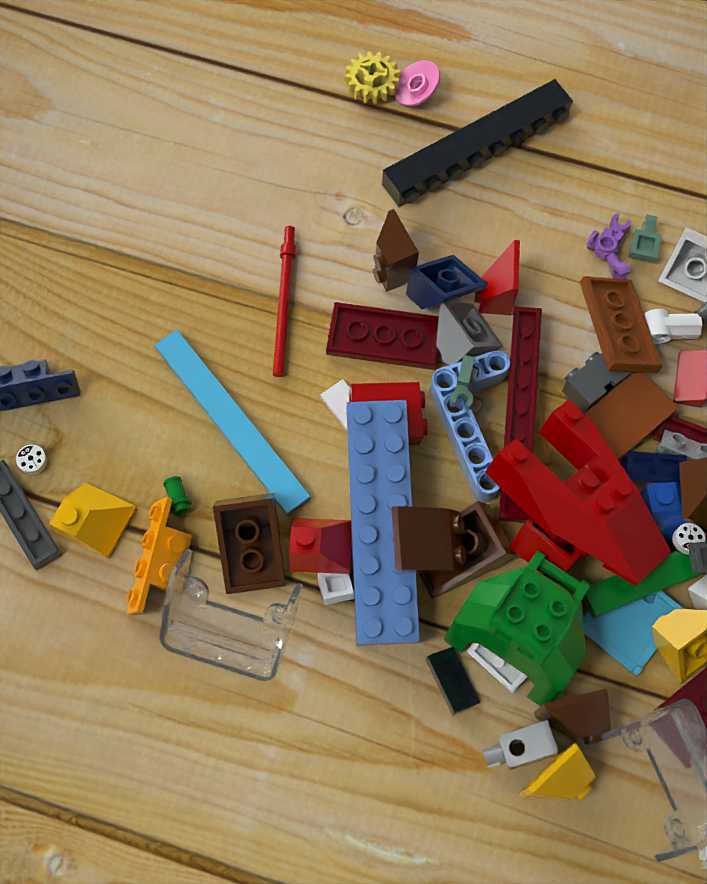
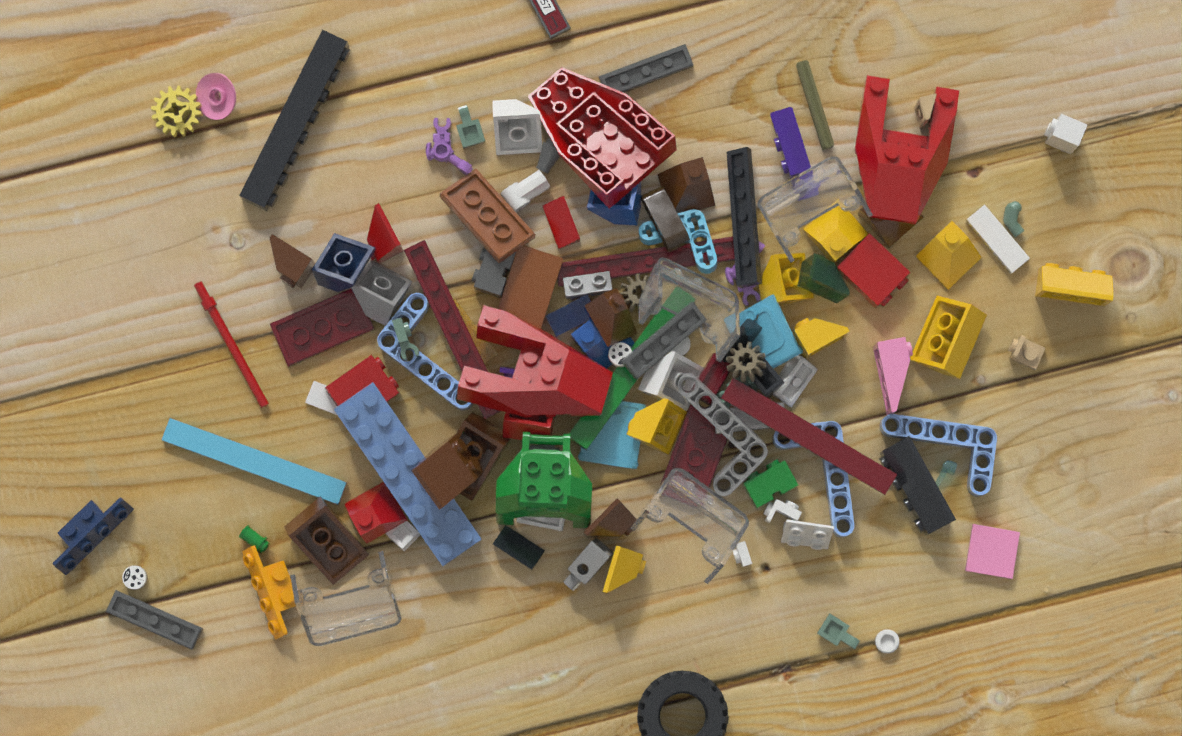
camera: 30 degrees left, 15 degrees up
yellow slope [49,482,137,558] -> none

